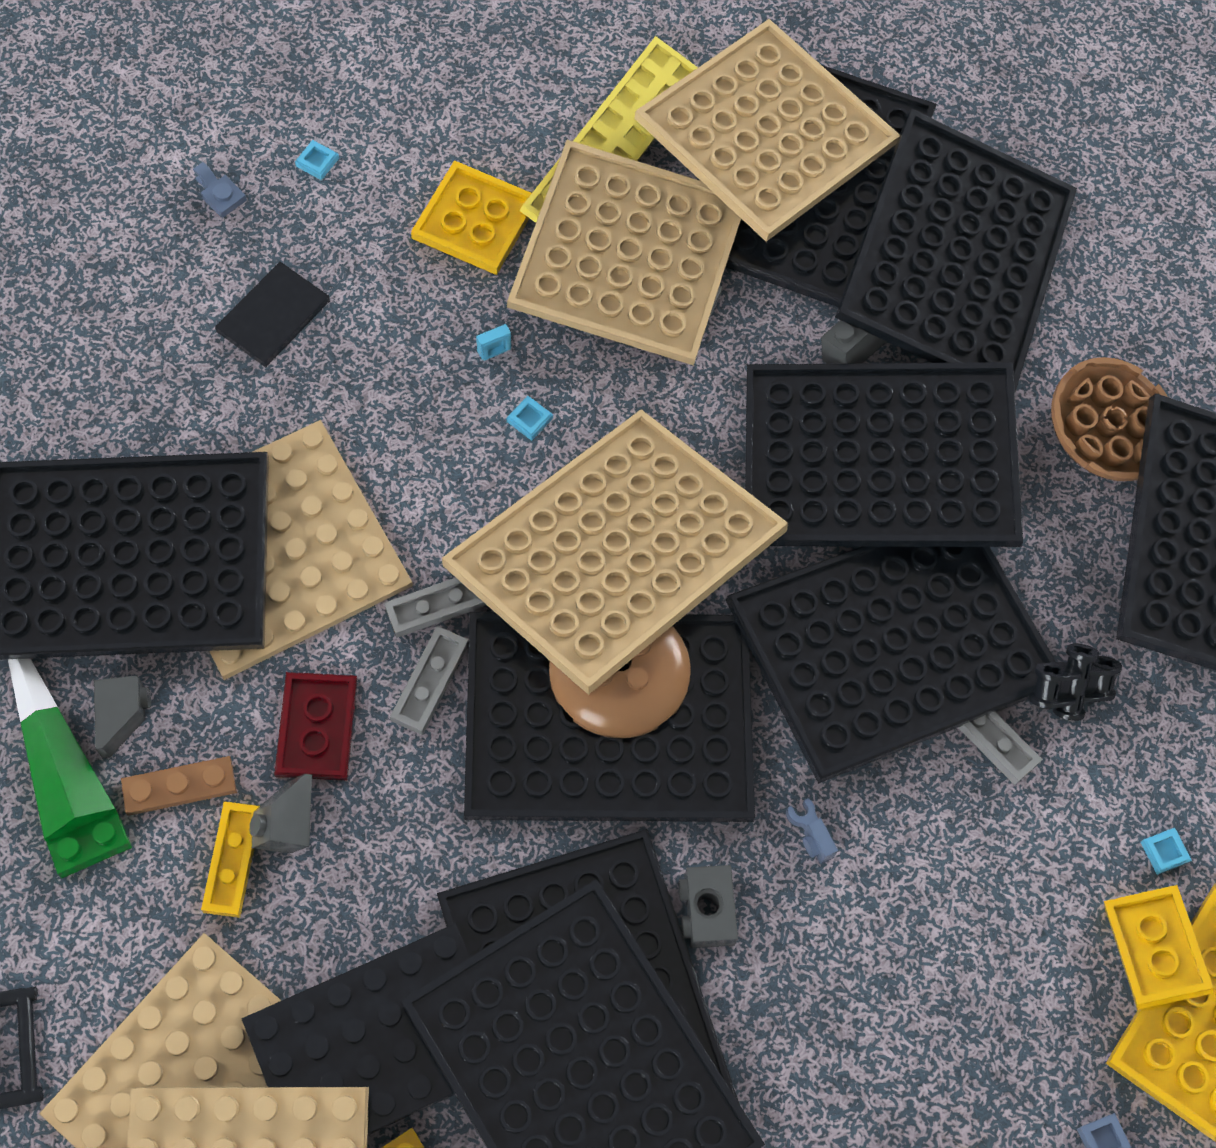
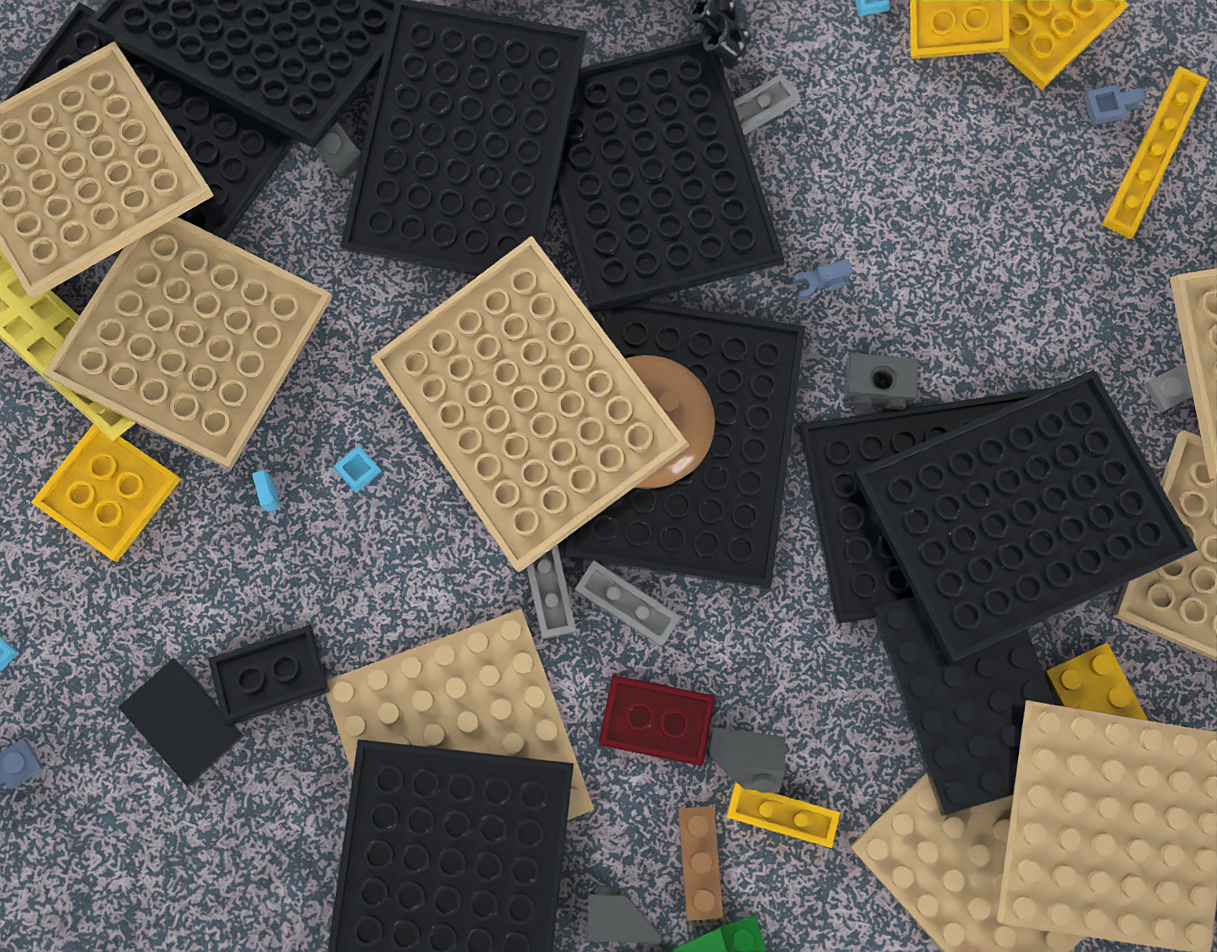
camera: 80 degrees left, 10 degrees up
none -> black tile [208,624,330,727]

